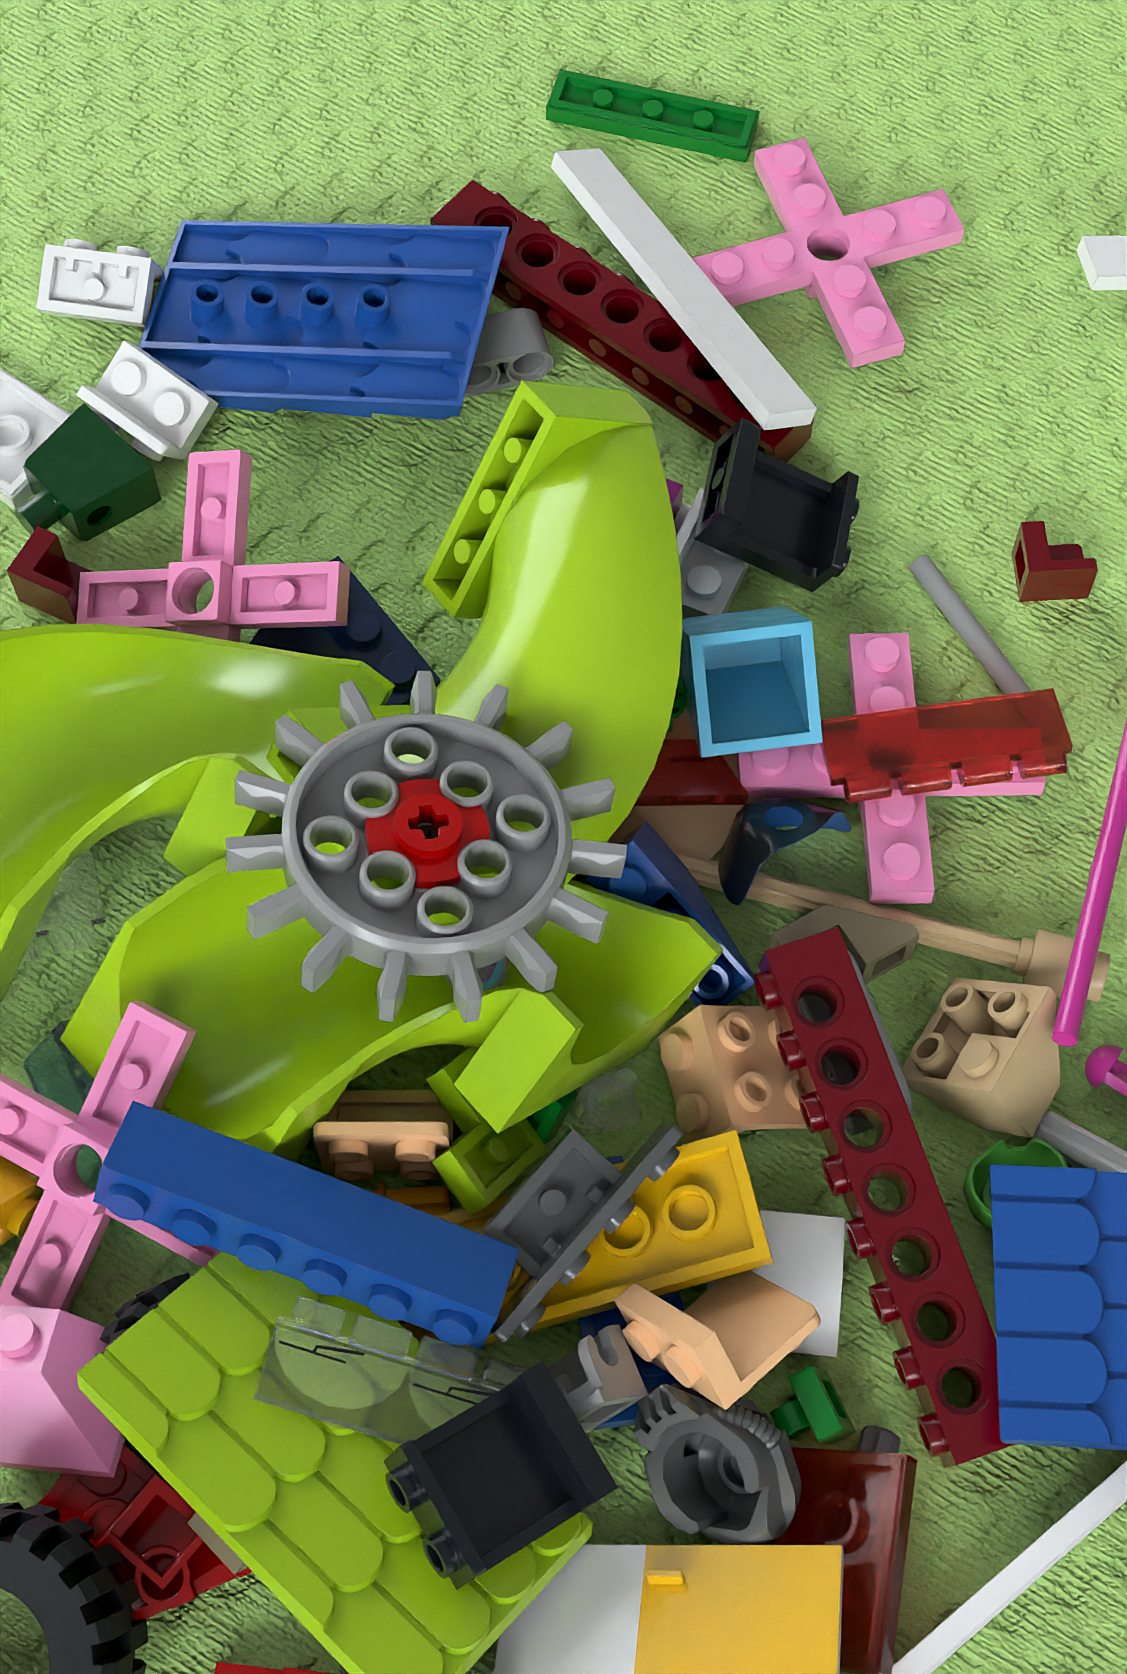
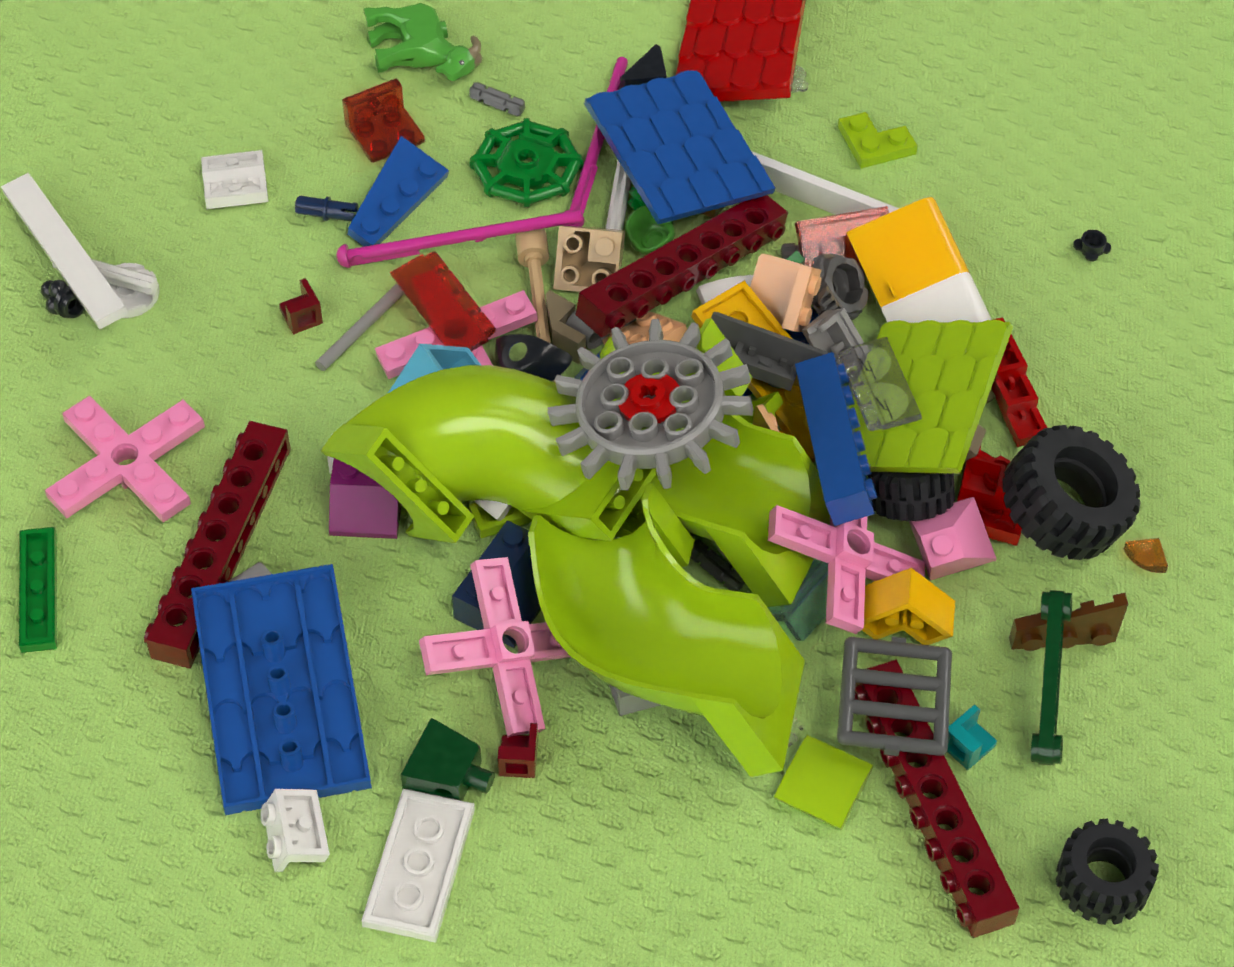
camera: 115 degrees left, 10 degrees down
white bracket [76,340,219,461] -> none
black panel [383,1361,618,1590] -> none
white tile [551,148,817,430] -> none
black panel [694,418,859,592] -> none

